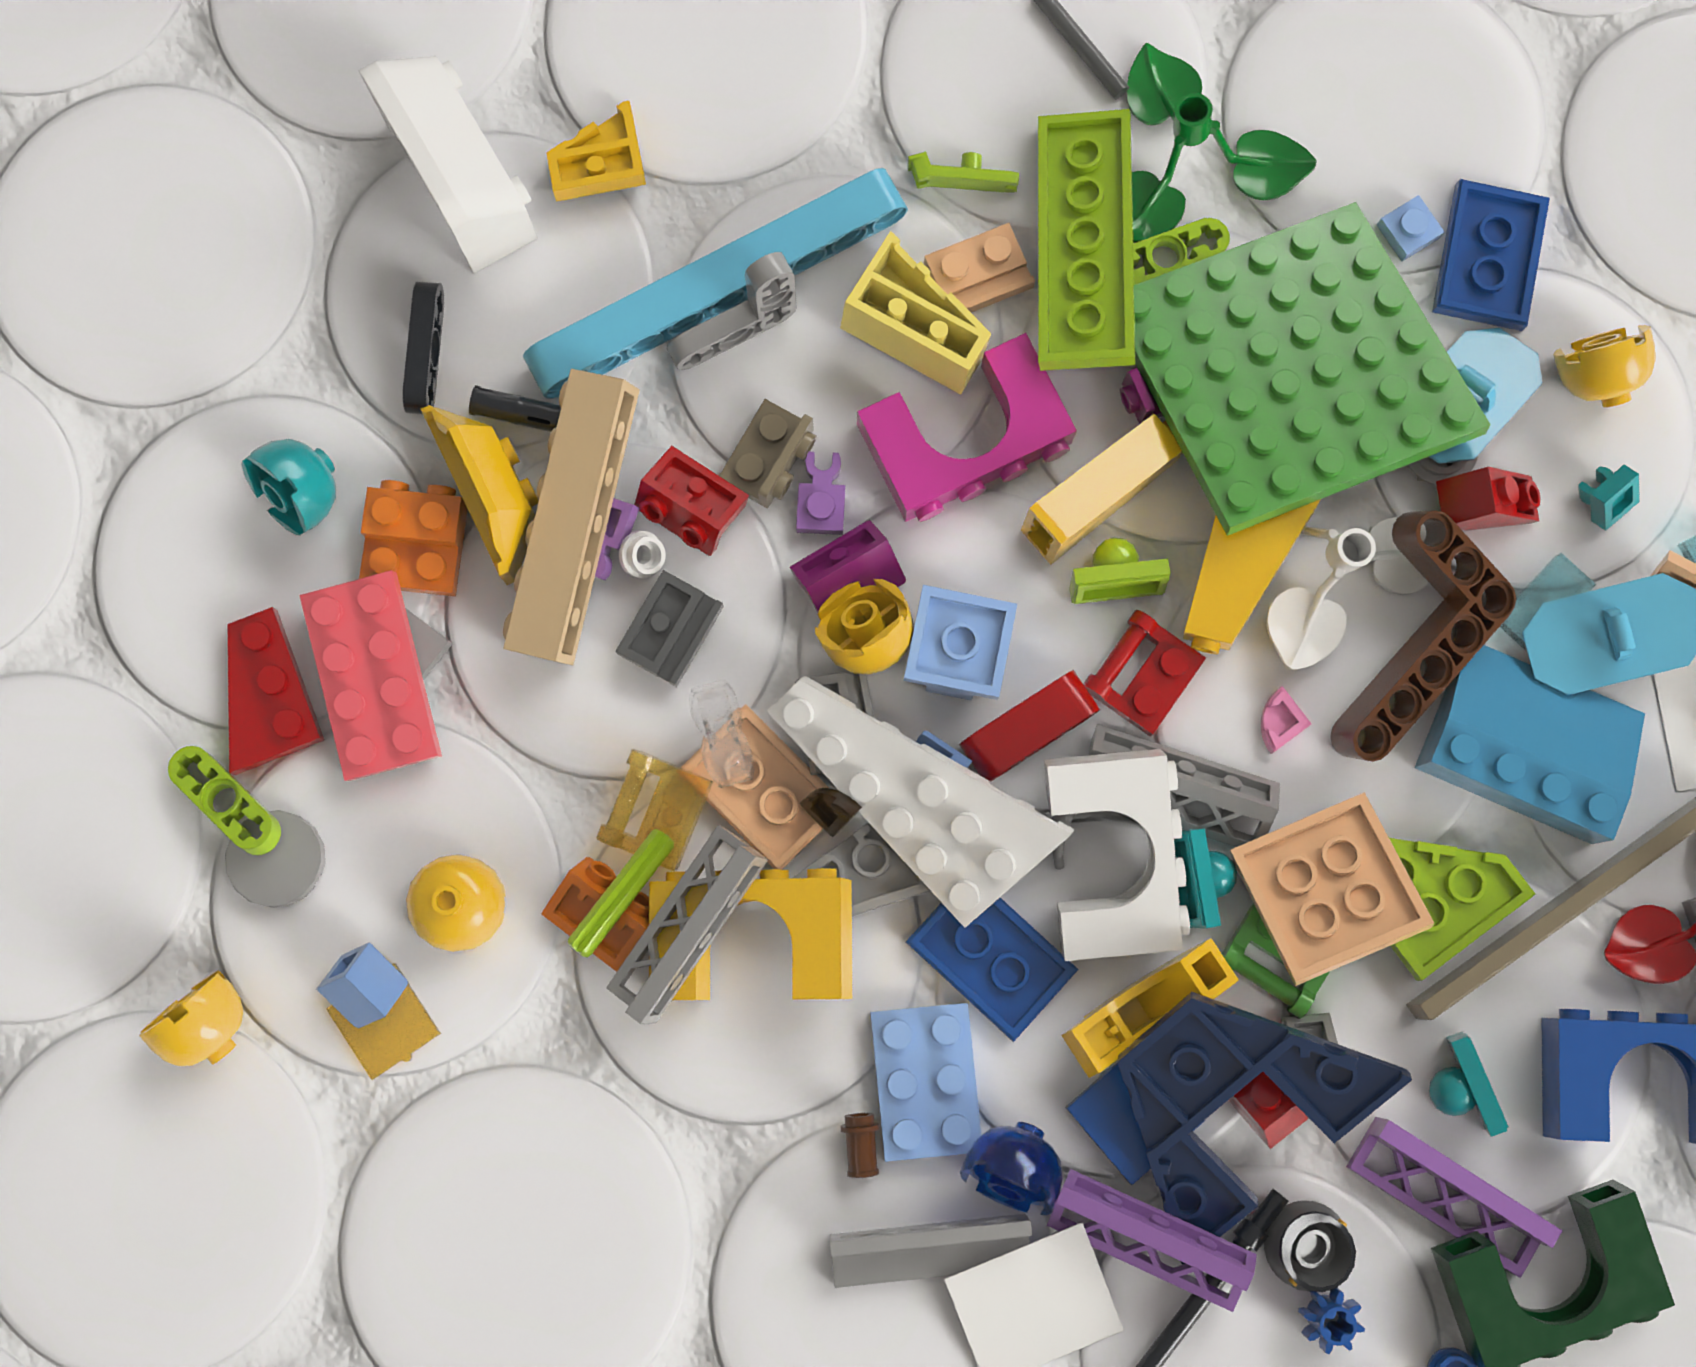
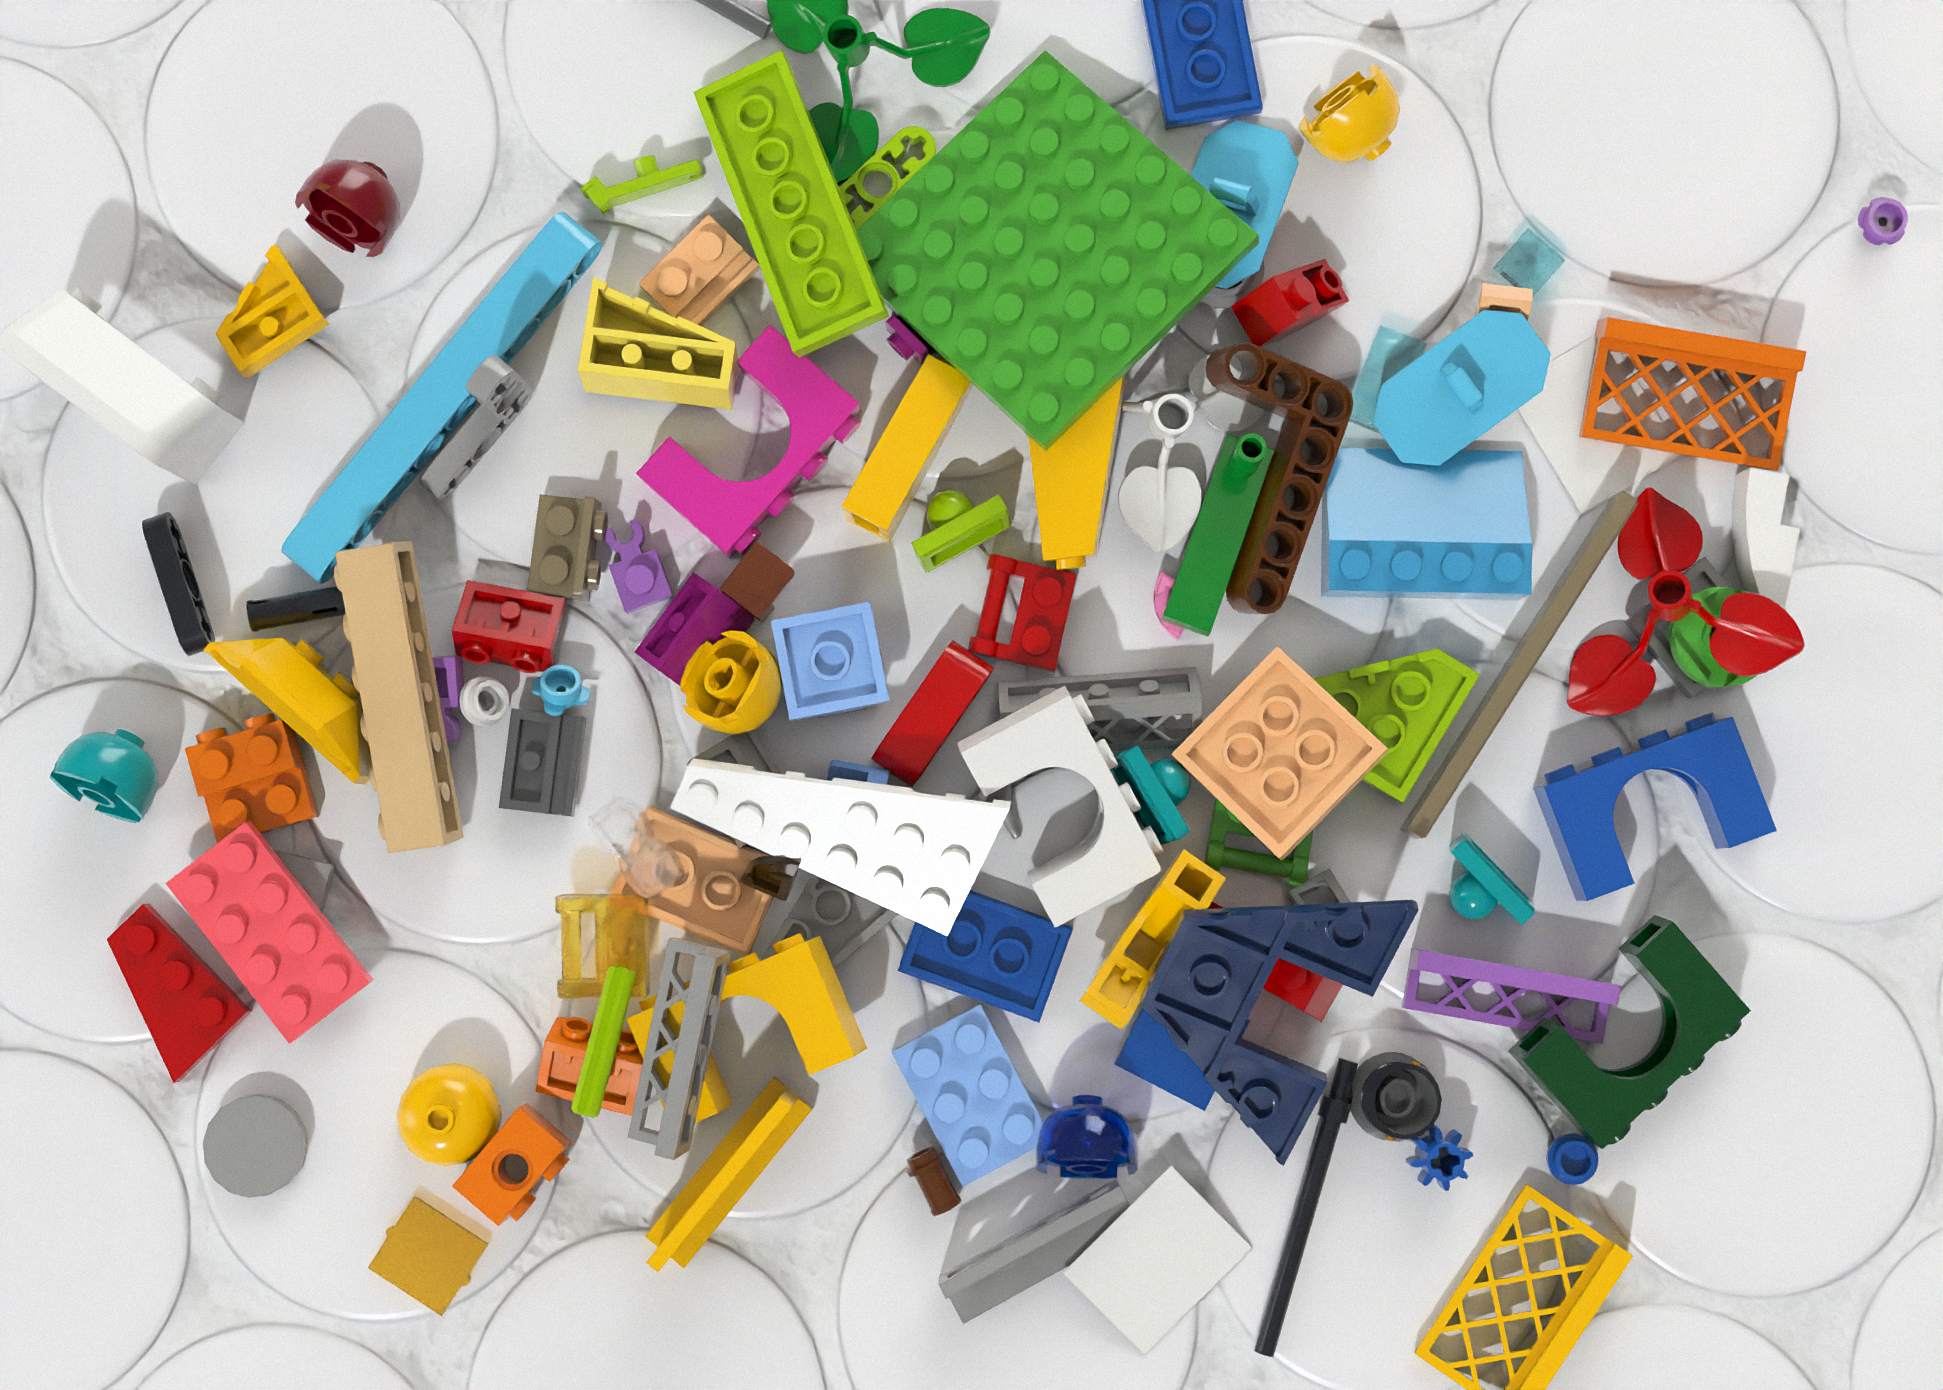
camera: 20 degrees left, 5 degrees up
yellow cylinder [139,970,243,1066] -> none
lime beam [168,746,281,855] -> none
medium blue panel [316,942,408,1028] -> none
medium lavender fence [1046,1169,1257,1312] -> none
light blue plate [1377,195,1444,261] -> none
teal tile [1578,464,1640,531] -> none
none -> dark red cylinder [295,159,400,257]
none -> orange brick [452,1103,572,1226]
none -> medium azure plate [532,664,591,716]
none -> yellow fence [645,1076,813,1272]
none -> copper panel [719,541,795,623]
none -> green piece [1161,433,1274,637]

